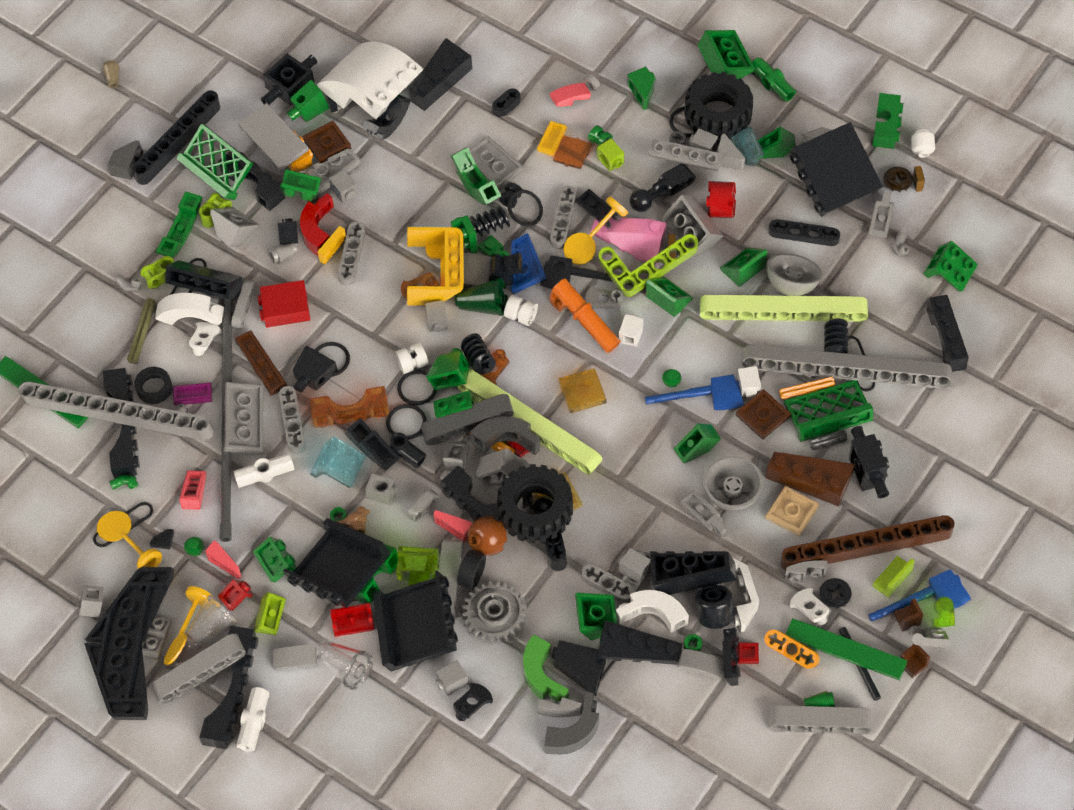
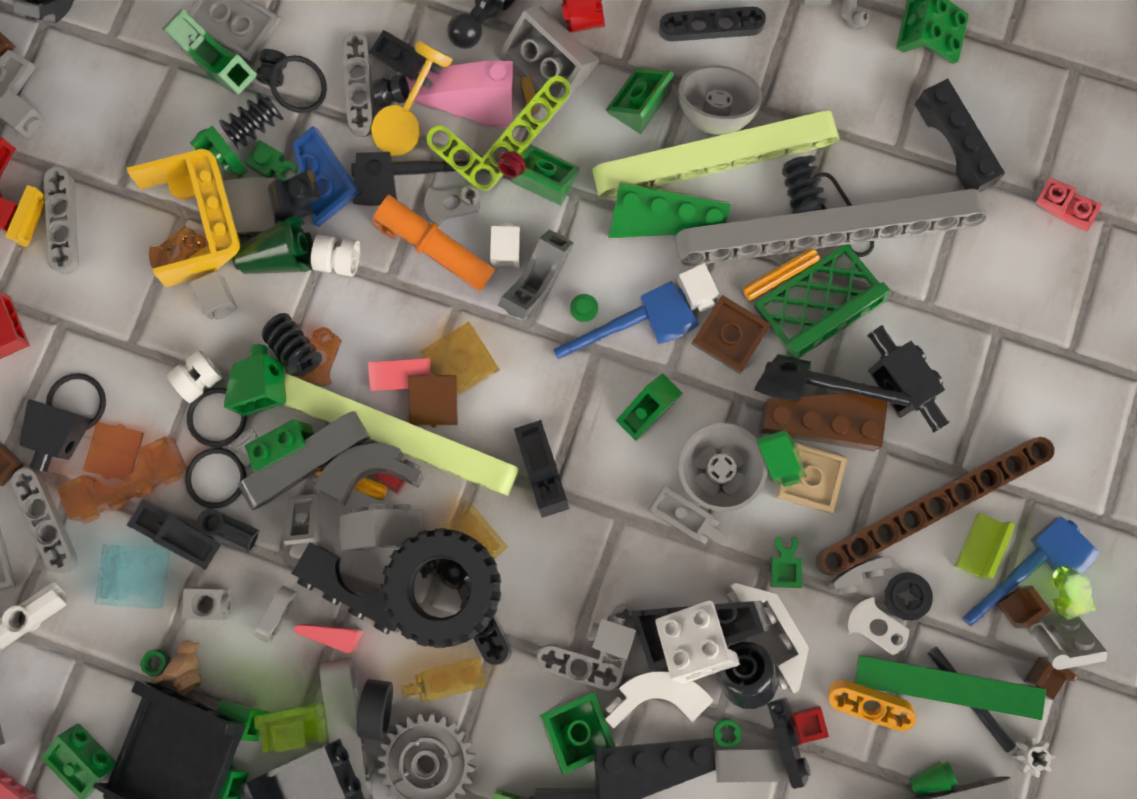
camera: 15 degrees left, 20 degrees up
dark orange cylinder [467,516,507,556] -> none
dark grey axle [810,430,847,450] -> none
none -> clear orange piece [83,422,144,482]
none -> clear tile [228,427,259,468]
none -> coral slope [368,358,431,391]
none -> black wheel [373,75,410,107]
none -> clear yellow hinge [401,657,487,702]
none -> reddish brown piece [408,372,458,428]
none -> dark red plate [498,151,526,178]
none -> dark grey arch [498,229,574,320]
none -> black slope [514,420,570,518]
none -> green wing [608,181,731,238]
none -> white bracket [655,600,740,684]
none -> black piece [754,354,912,406]
none -> green slope [757,430,807,487]
none -> green plate [770,536,802,588]
none -> white gear [1012,736,1055,778]
none -> coral slope [1036,178,1102,232]

